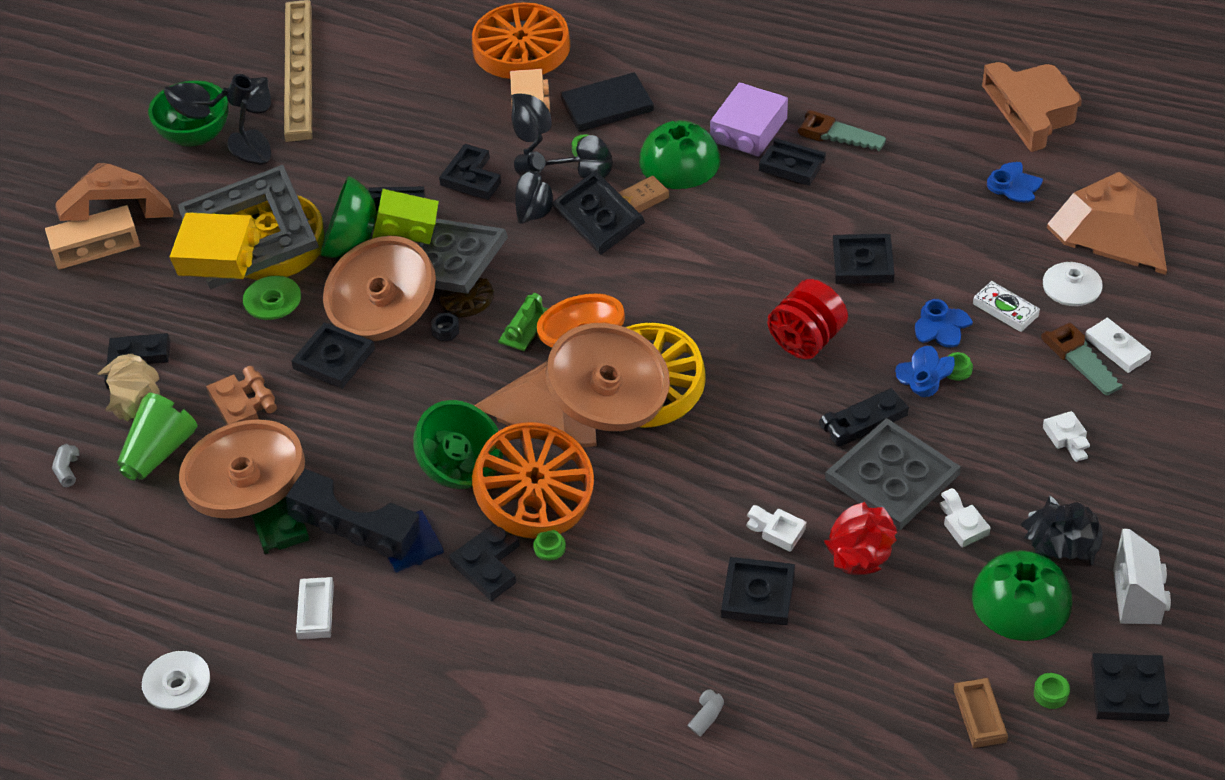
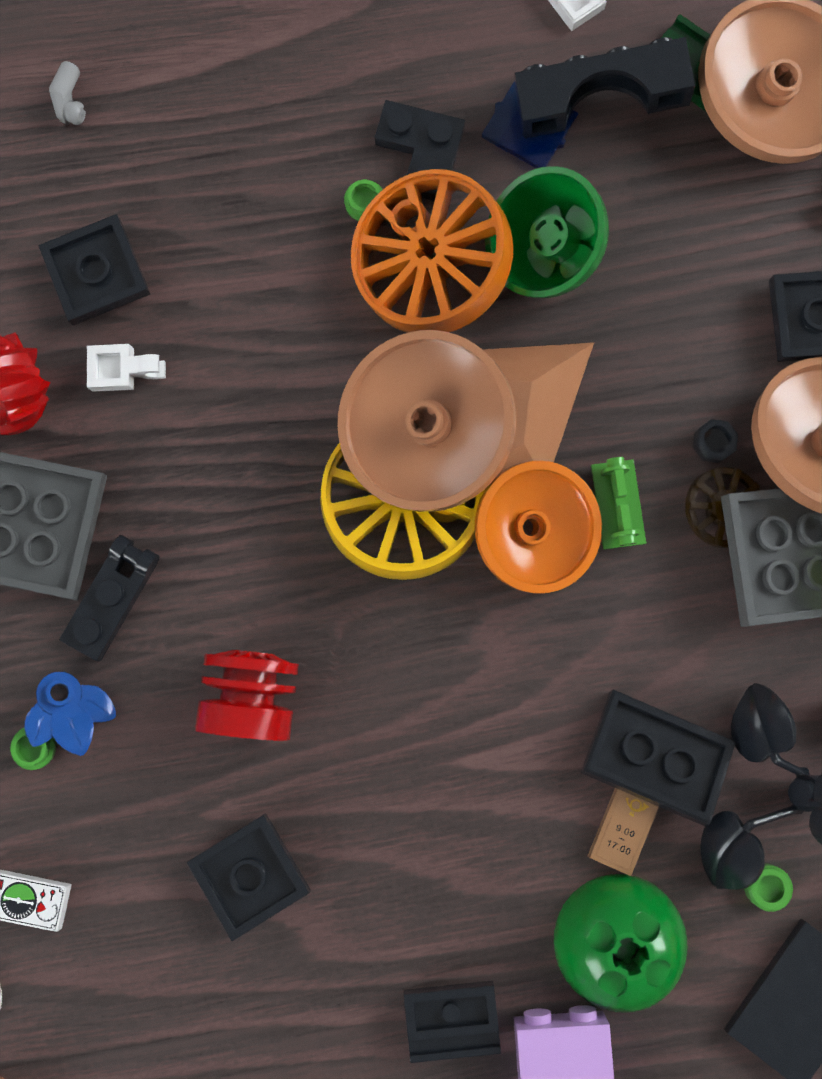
camera: 150 degrees right, 35 degrees up
blue plate [915,299,973,347] -> none

